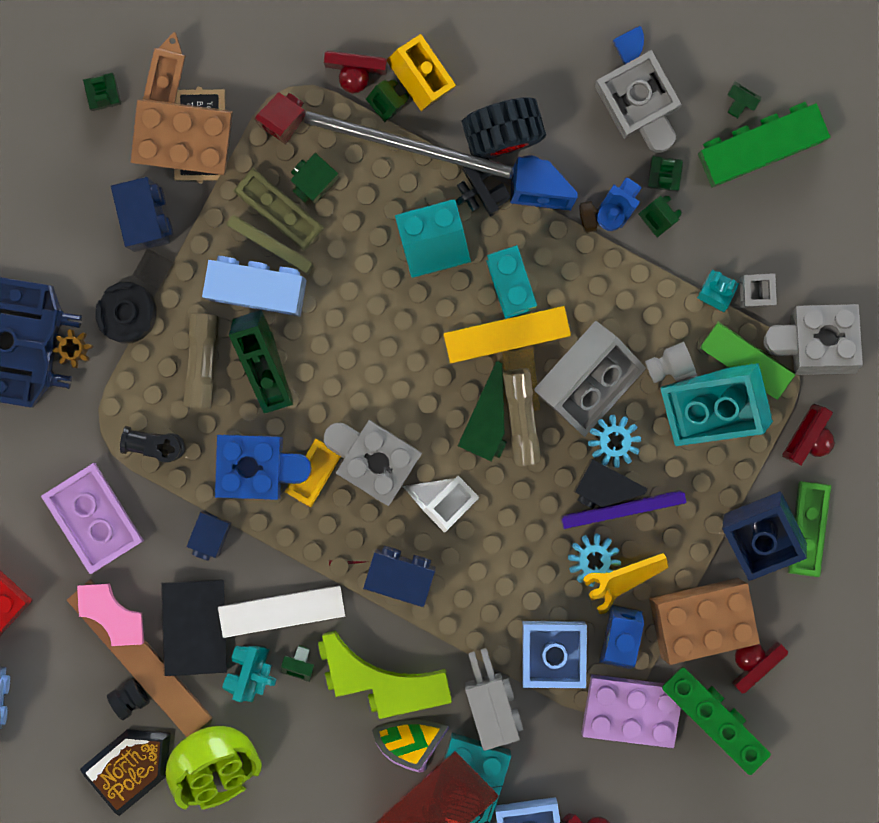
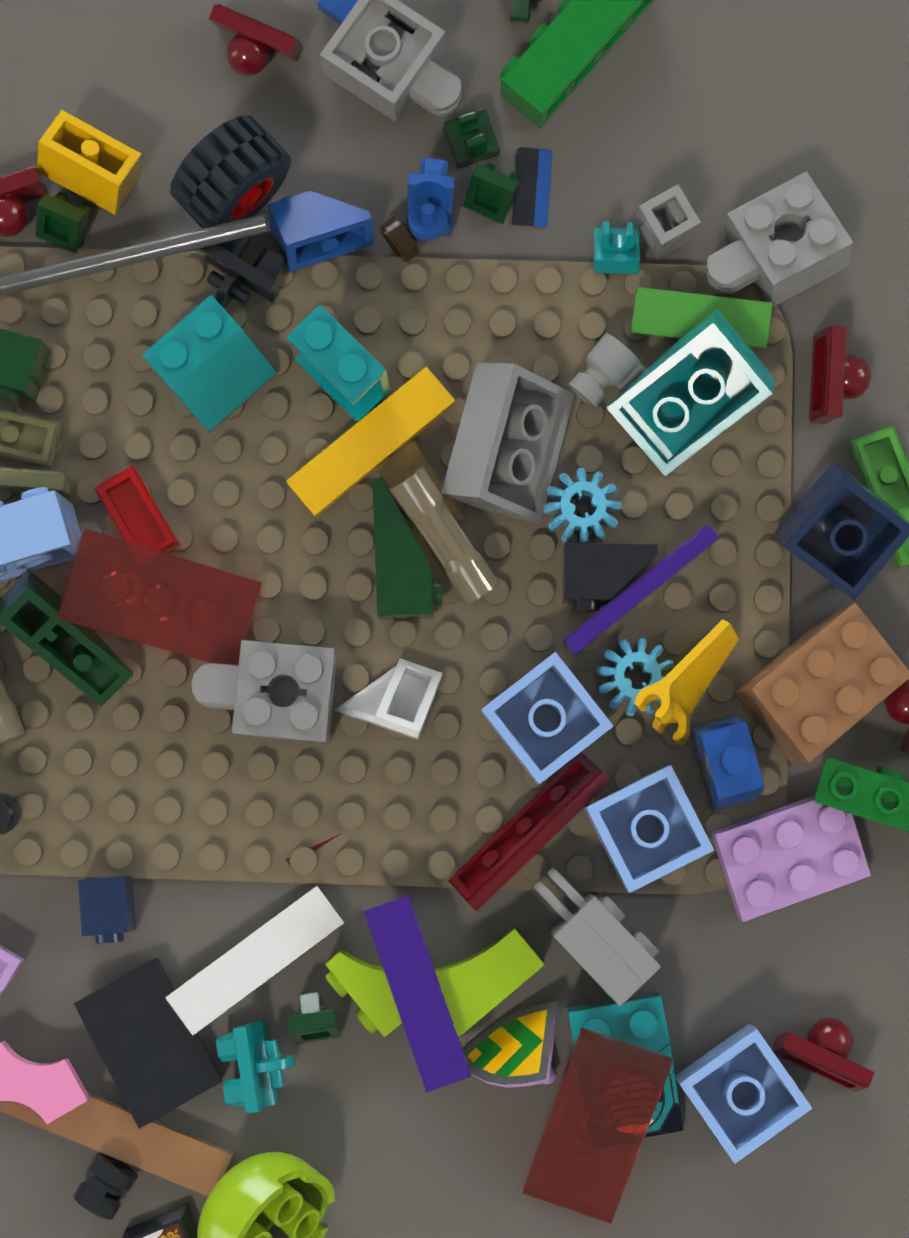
camera: 20 degrees left, 5 degrees down
blue brick [215,435,312,500] -> none
yellow tile [284,438,341,507] -> none
dark blue brick [363,545,436,608] -> none
none -> clear red tile [56,528,262,665]
none -> red tile [94,465,180,568]
none -> dark red tile [209,4,303,76]
none -> dark purple tile [364,895,471,1093]
none -> dark red tile [448,752,611,912]
none -> light blue brick [481,652,613,785]
none -> black sticker [512,148,552,227]

